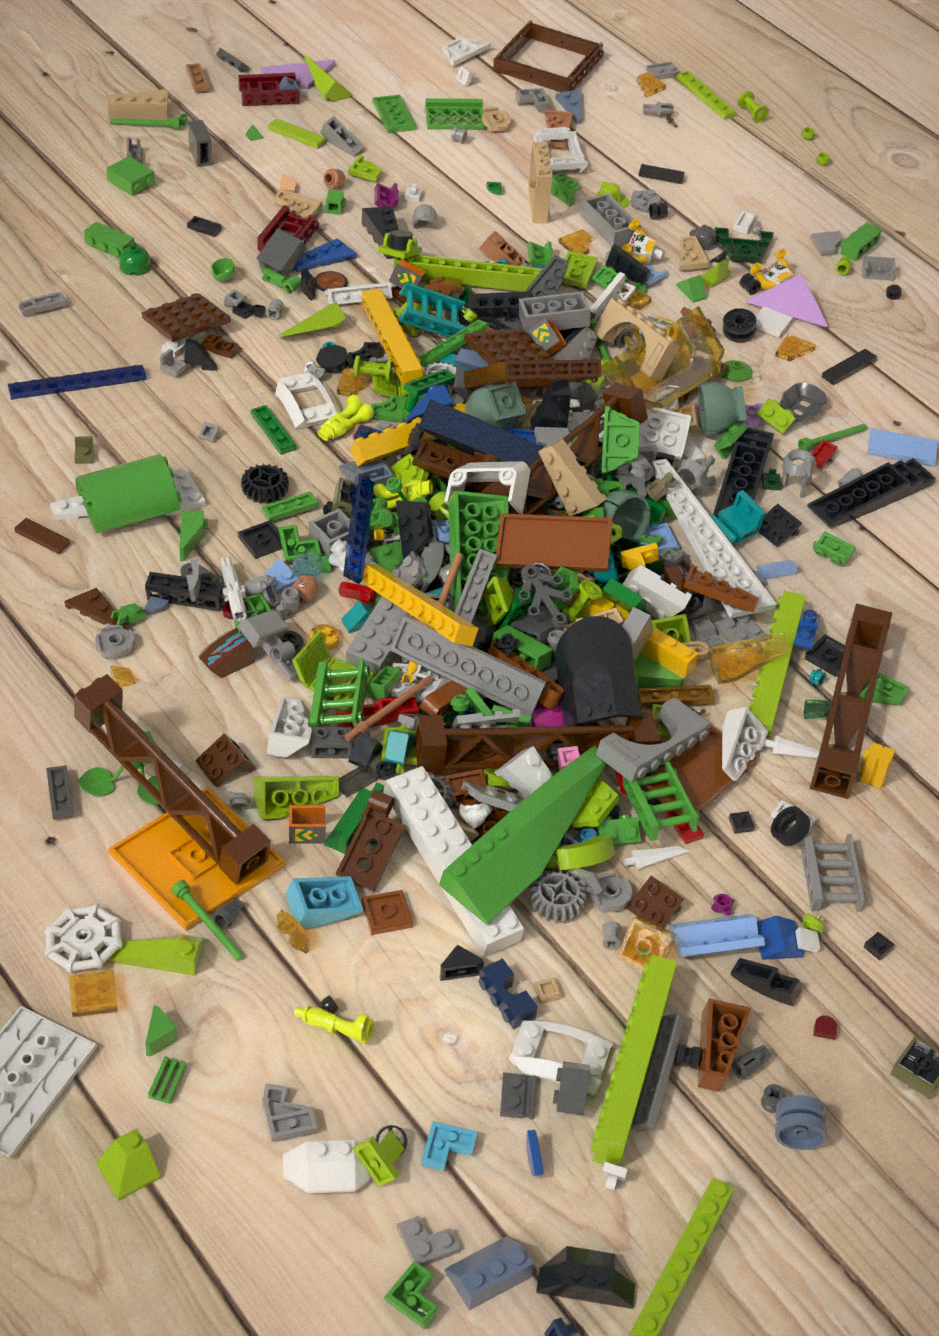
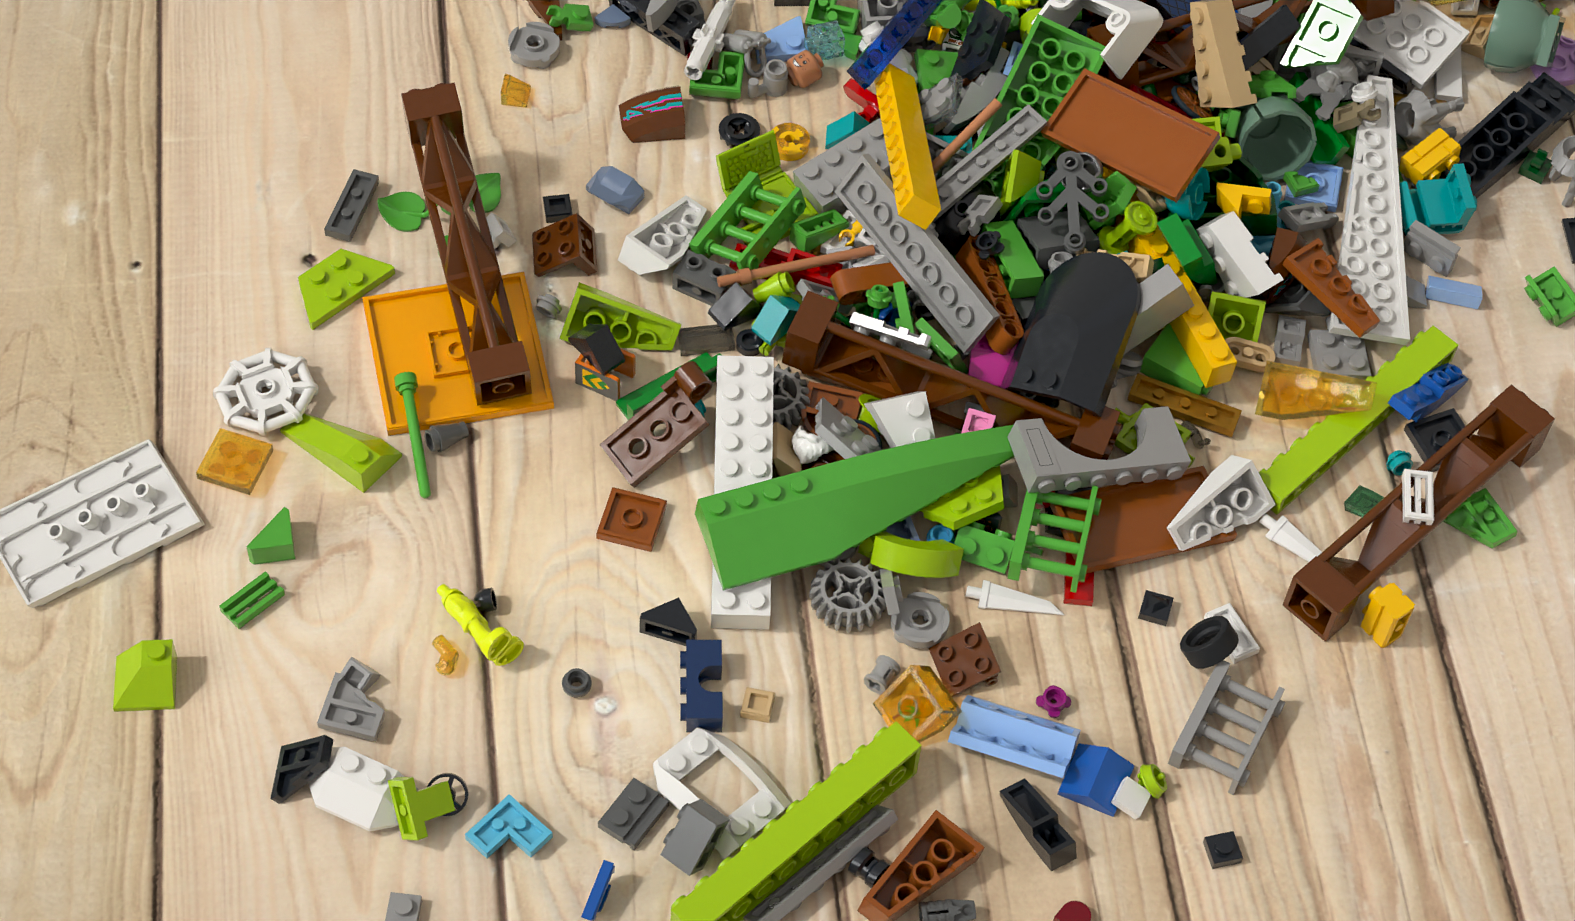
camera: 30 degrees right, 10 degrees up
light grey plate [237,610,299,682] -> none
clear yellow slope [277,909,309,954] -> none
medium azure slope [285,877,363,928] -> none
bright green bracket [713,422,748,459] -> none
black hinge [759,503,803,547] -> none
none -> black wing [270,735,333,804]
none -> lime wing [298,249,395,330]
none -> clear yellow arm [432,635,459,676]
none -> black tile [543,194,573,223]
none -> dark grey plate [562,668,592,698]
none -> black slope [568,323,625,376]
none -> sand blue slope [586,166,644,214]
none -> lime cone [753,272,795,304]
none -> light grey plate [957,195,1003,236]
none -> black tile [1239,5,1301,71]
none -> white plate [1351,82,1378,104]
none -> yellow brick [1399,128,1461,185]
none -> white tile [1402,469,1434,525]
none -> light grey plate [1404,220,1461,277]

